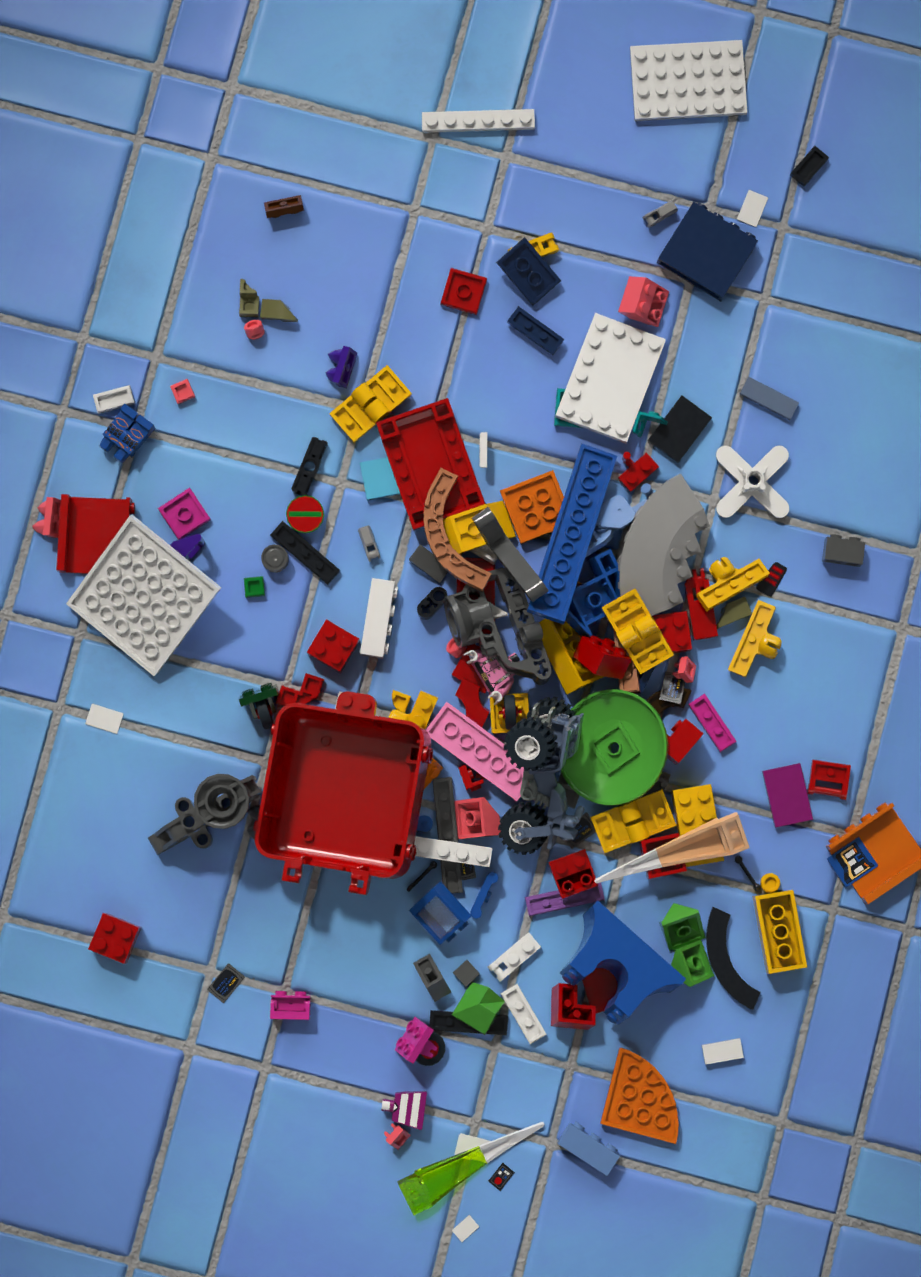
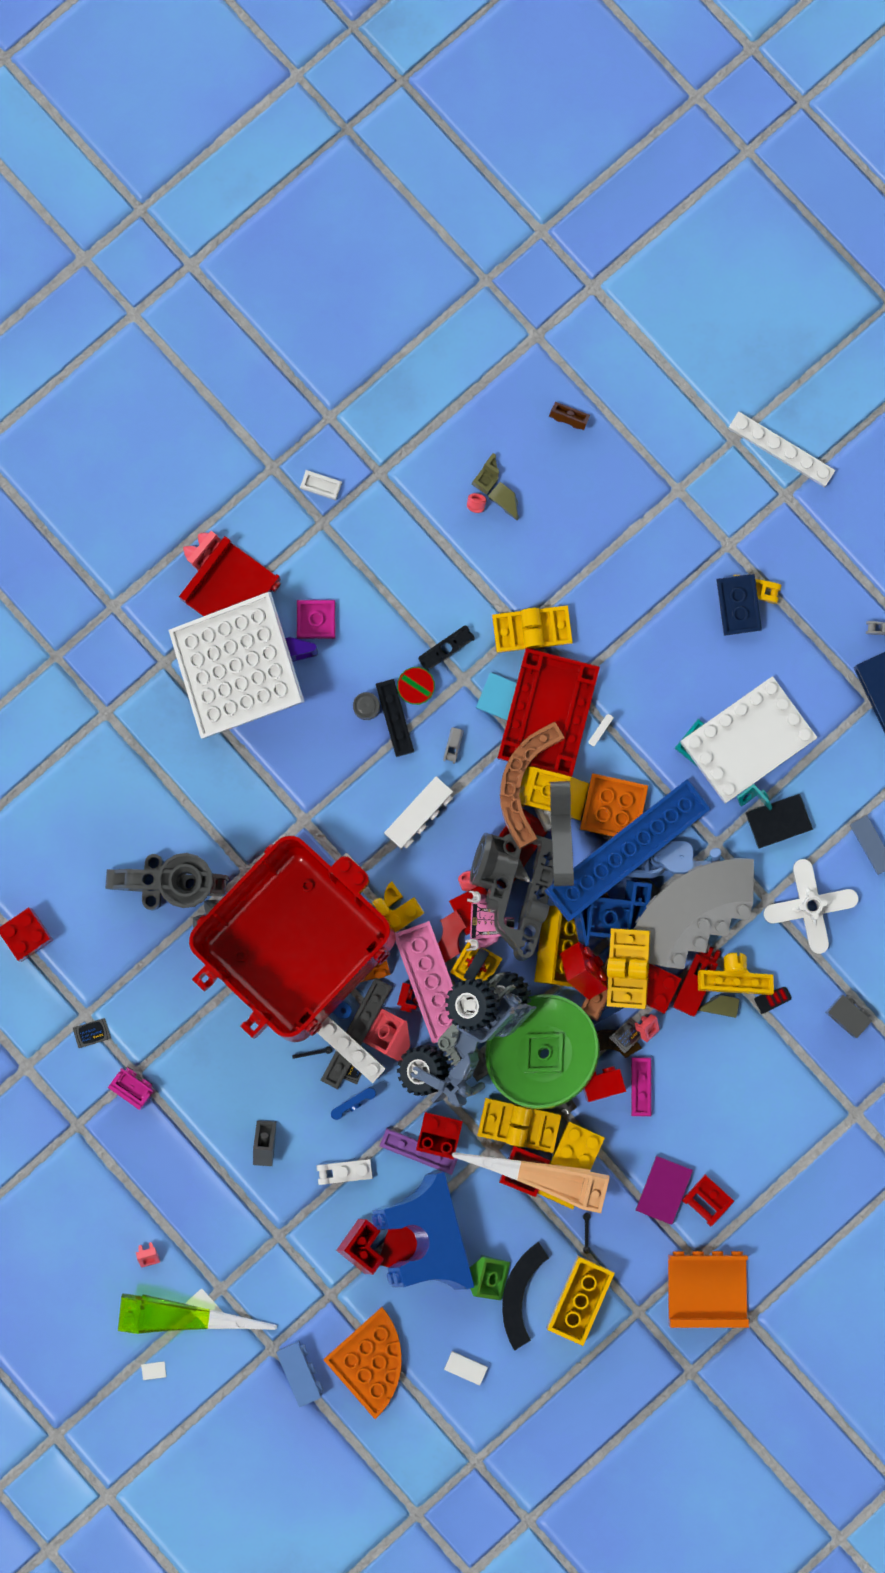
camera: 35 degrees right, 0 degrees up
white sticker [85,704,123,734] -> none
blue hips [99,403,156,463] -> none
coral tile [170,379,195,404] -> none
dark green plate [239,683,279,729] -> none
green tile [244,576,265,598] -> none
red tile [275,673,324,706] -> none
red brick [307,619,360,674] -> none
dark purple tile [325,346,357,389] -> none
torso [381,1091,427,1130] -> none
dark pink plate [395,1017,445,1066] -> none
dark grey slope [409,545,448,583] -> none
window [409,881,472,945] -> none
black beam [417,587,447,620] -> none
black tile [429,1010,508,1035] -> none
red tile [440,268,487,315] -> none
bright green slope [452,982,505,1035] -> none
dark grey tile [453,960,480,987] -> none
black sticker [488,1163,515,1191] -> none
white tile [500,984,547,1044] -> none
dark blue plate [507,306,564,355] -> none
sticker [566,812,596,849] -> none
coral slope [618,276,669,327] -> none
red plate [618,452,659,493] -> none
bright green slope [659,903,706,951] -> none
yellow plate [728,600,782,678] -> none
yellow tile [760,873,780,893] -> none
sticker [827,837,878,887] -> none

